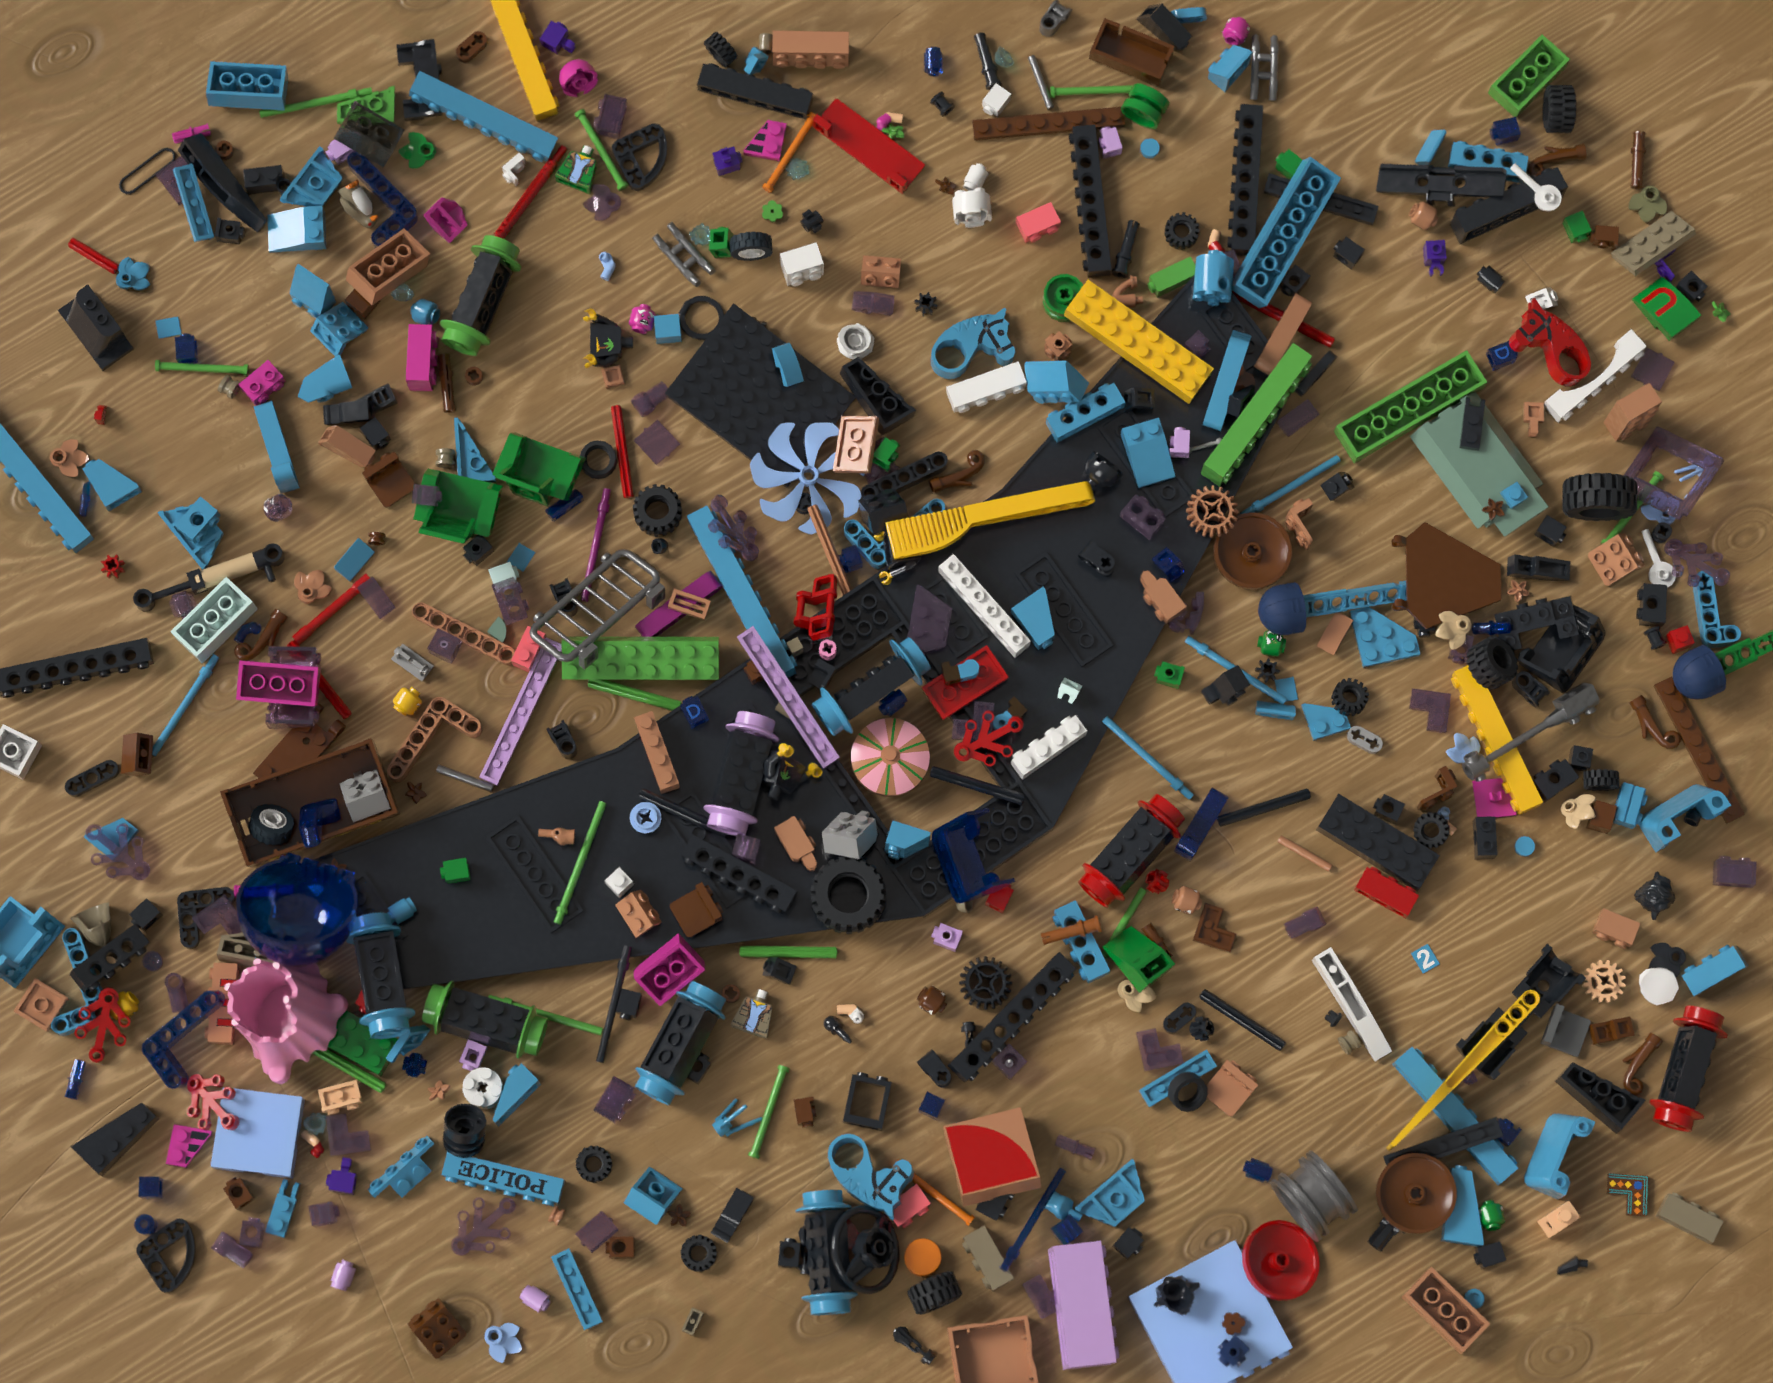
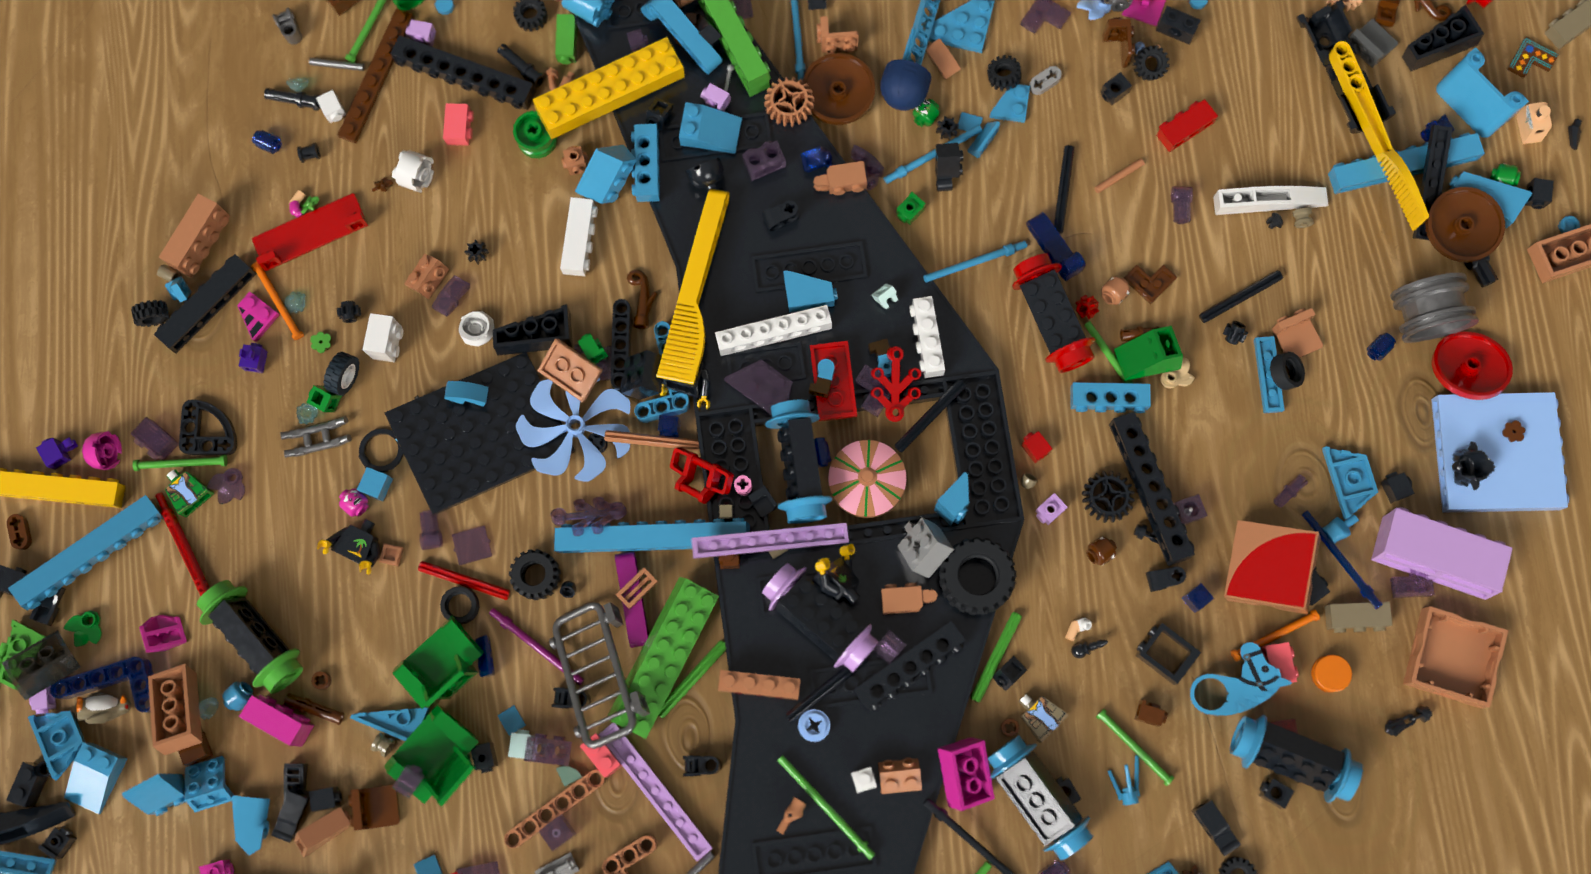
camera: 55 degrees left, 0 degrees up
reddish brown bush [368,532,386,545] -> none
white bracket [502,153,525,186] -> none
light blue arm [599,252,616,281] -> none
black brick [616,989,642,1021] -> none
reddish brown bracket [670,882,723,938] -> none
clear blue brick [680,696,709,729] -> none
black piece [798,1226,809,1275] -> none
black piece [831,1205,900,1294] -> none
black tyre [907,1271,962,1315] -> none
dark azure animal [930,308,1015,379] -> none
clear blue windscreen [932,808,1015,904] -> none
white brick [963,163,988,191] -> none
dark orange pin [1041,915,1102,945] -> none
clear blue piece [1050,1214,1084,1245] -> none
plate [1136,1028,1184,1072] -> none
black beam [1163,1003,1196,1034] -> none
dark blue brick [1217,1335,1250,1368] -> none
black brick [1316,793,1440,892] -> none
dark azure sticker [1411,944,1440,973] -> none

